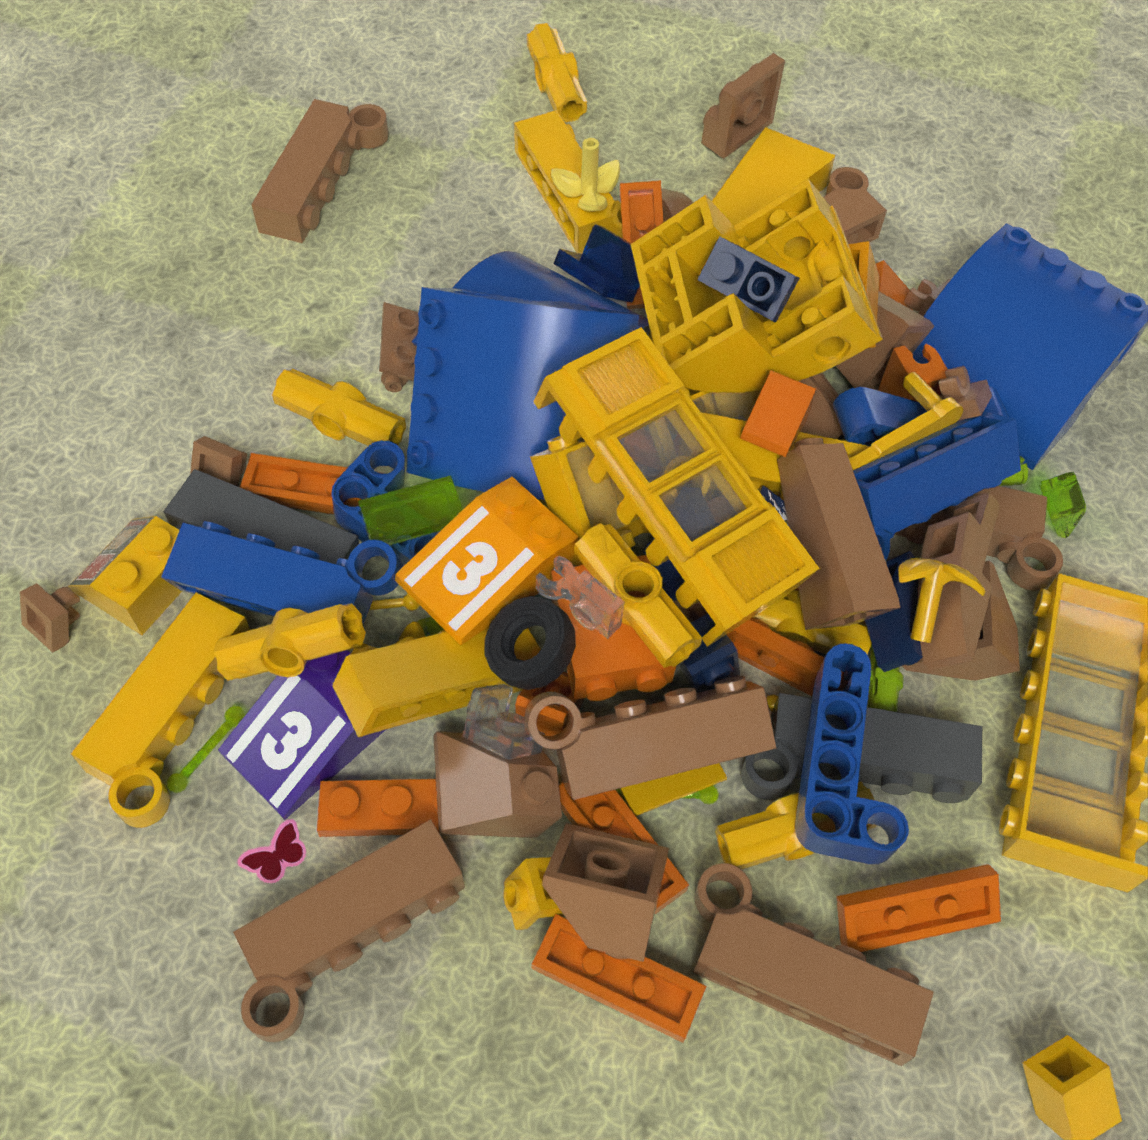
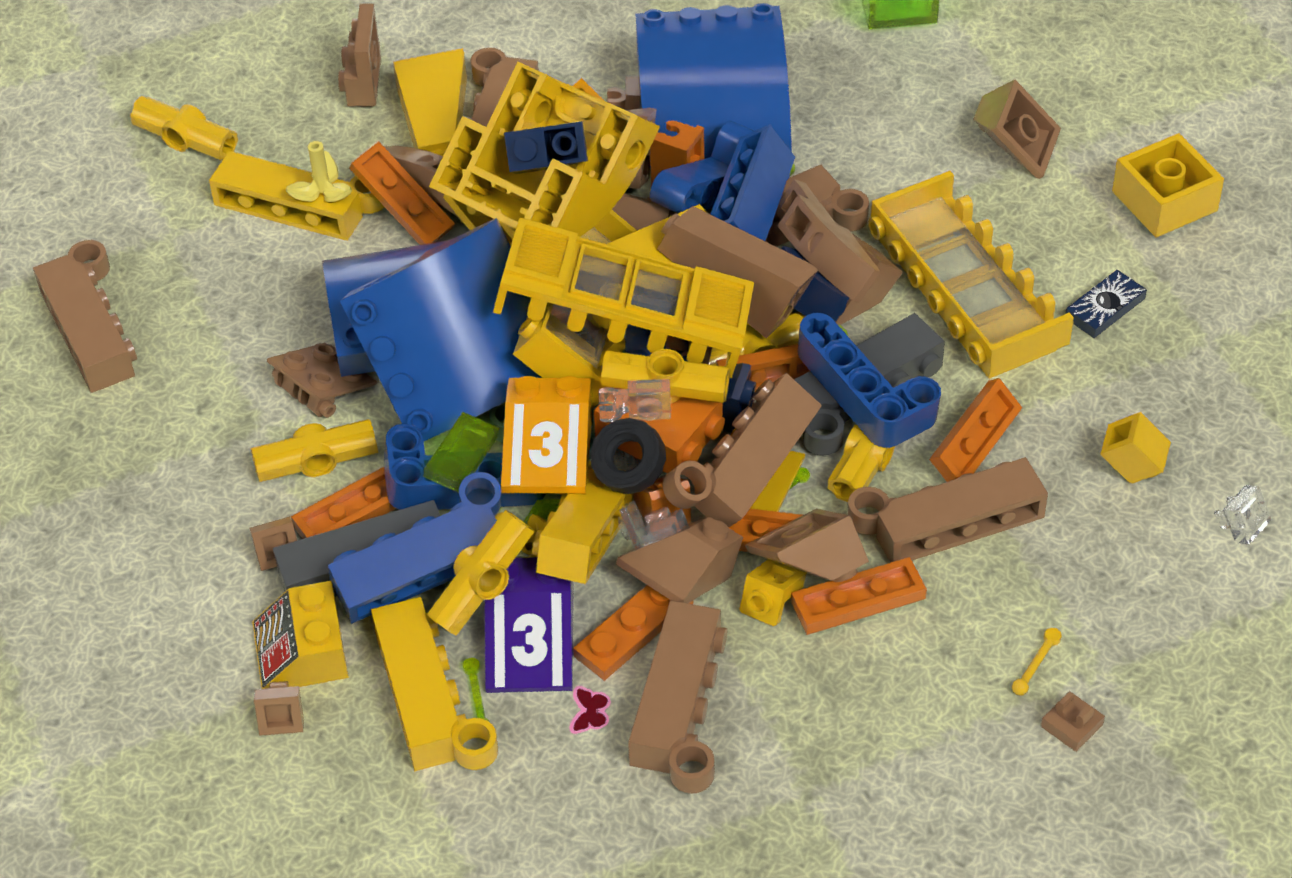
camera: 40 degrees left, 10 degrees down
clear blue panel [553,224,640,303] -> none
orange slope [740,371,816,457] -> none
yellow piece [849,372,963,470] -> none
yellow plant [898,558,986,643] -> none
medium nougat tile [939,366,992,421] -> none
clear neon green slope [1039,472,1086,538] -> none

